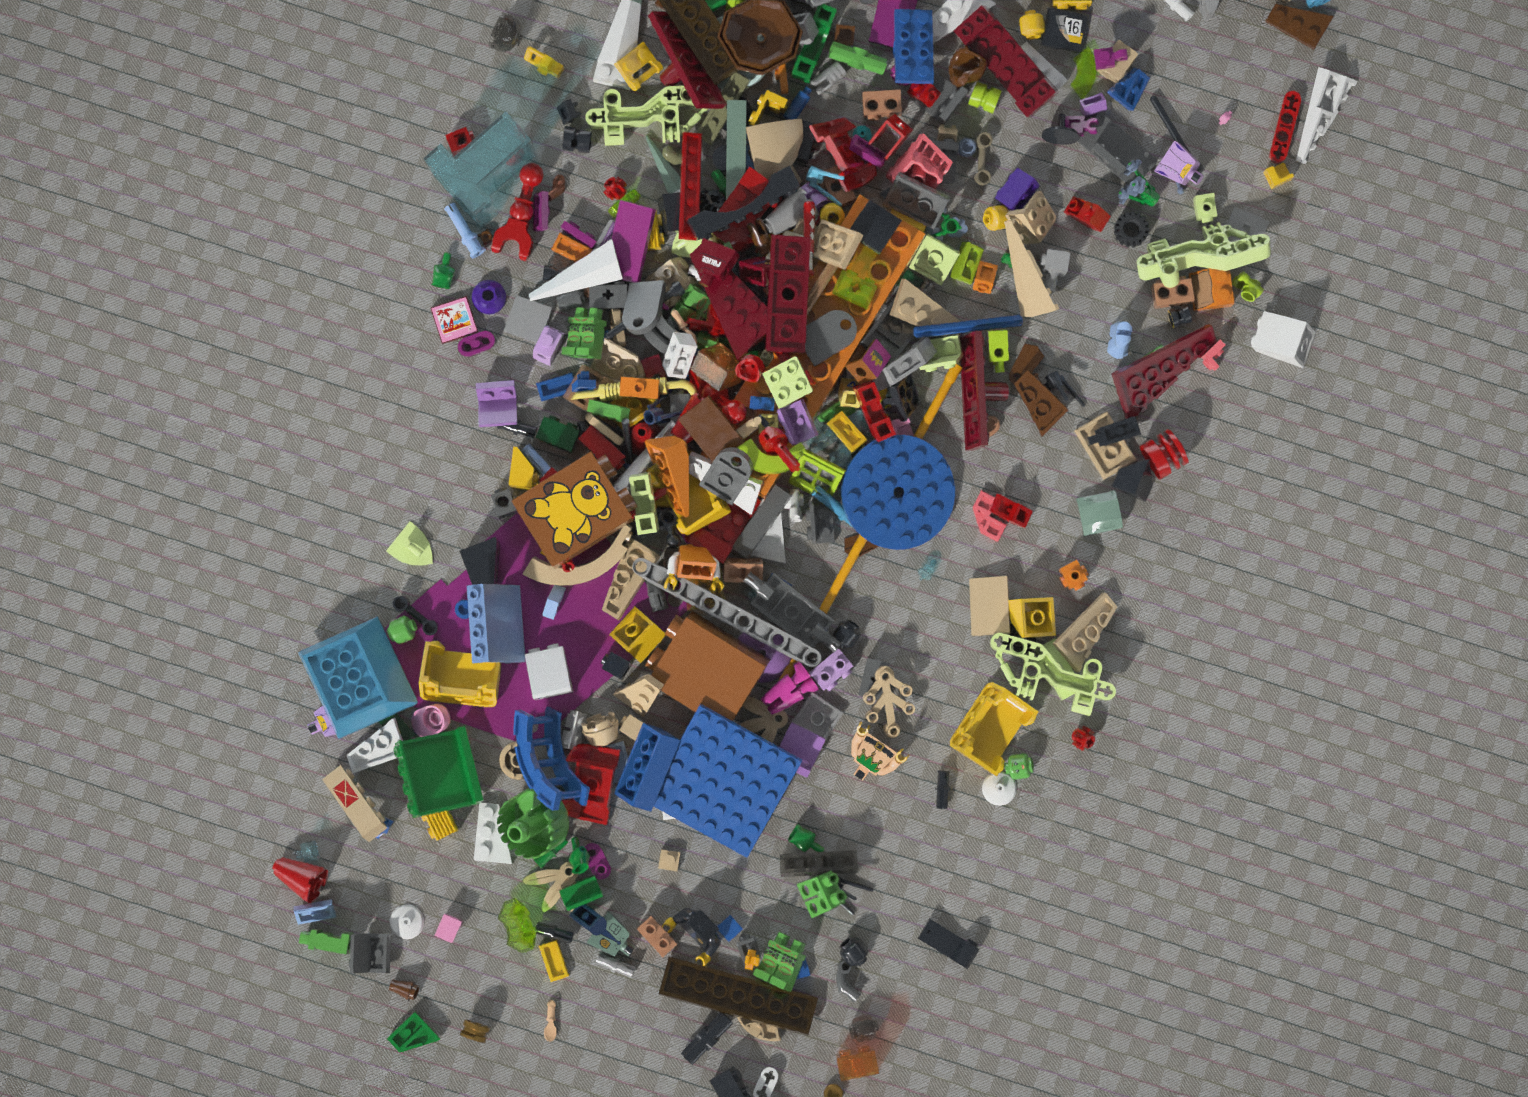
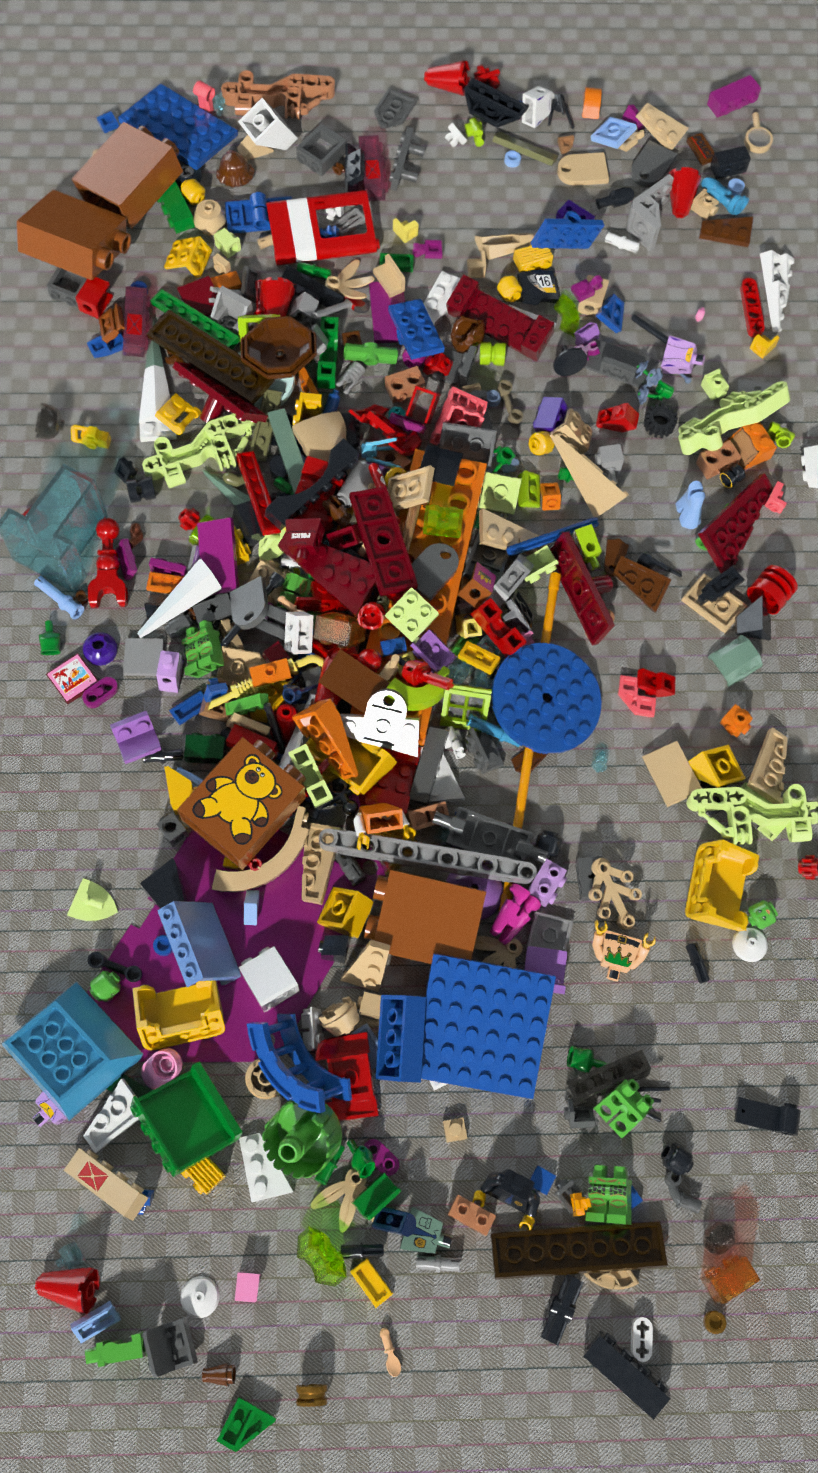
camera: 25 degrees left, 15 degrees down
none -> dark grey bracket [564,1099,595,1129]

